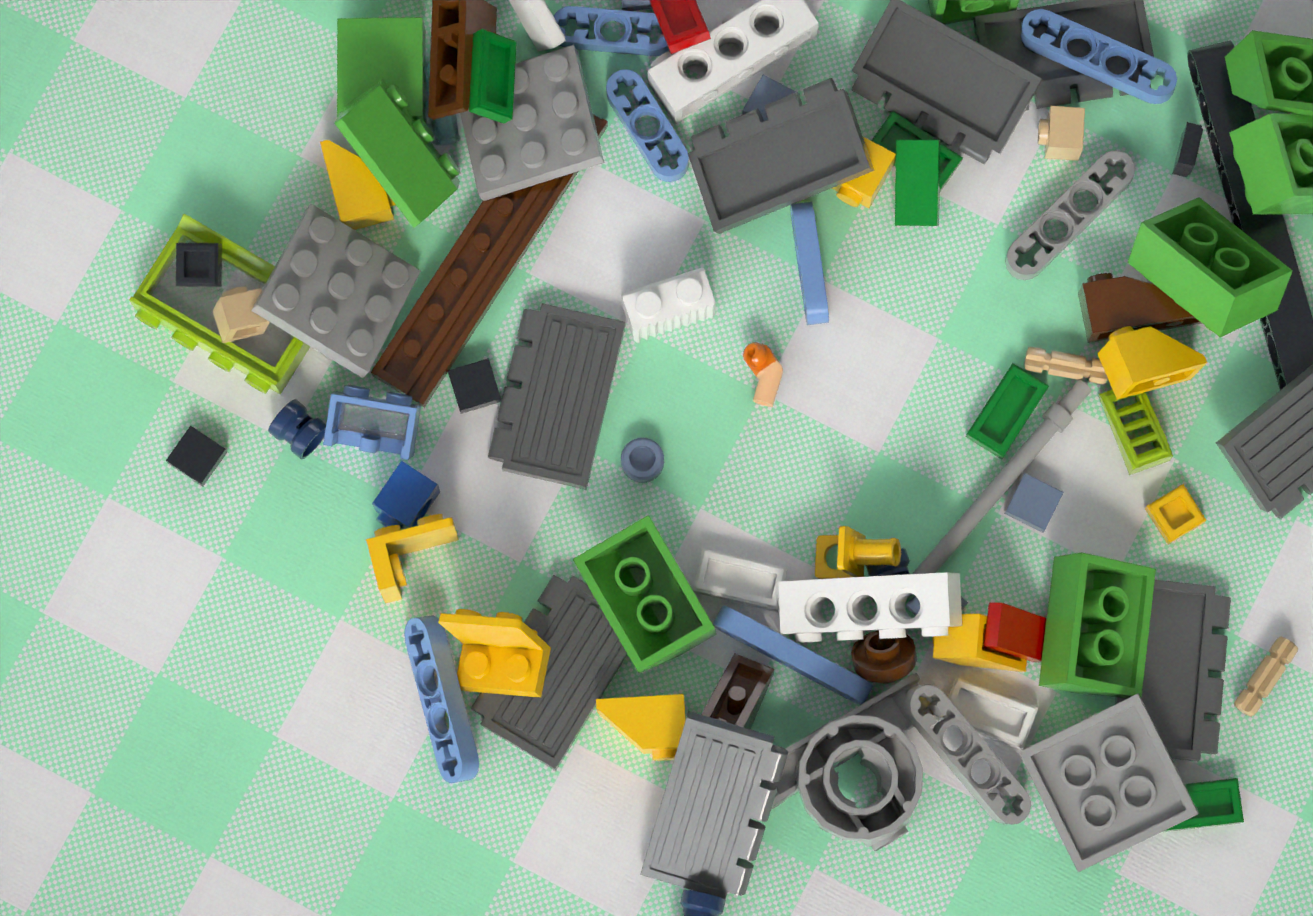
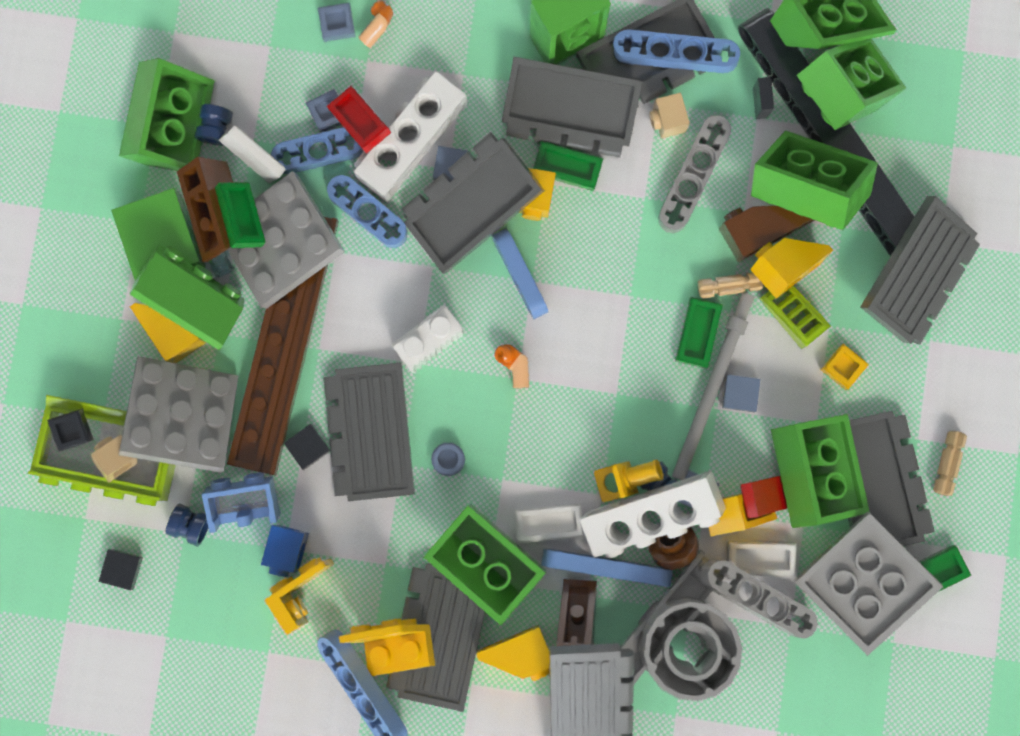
camera: 20 degrees left, 5 degrees up
green tile [895,139,941,226] -> none

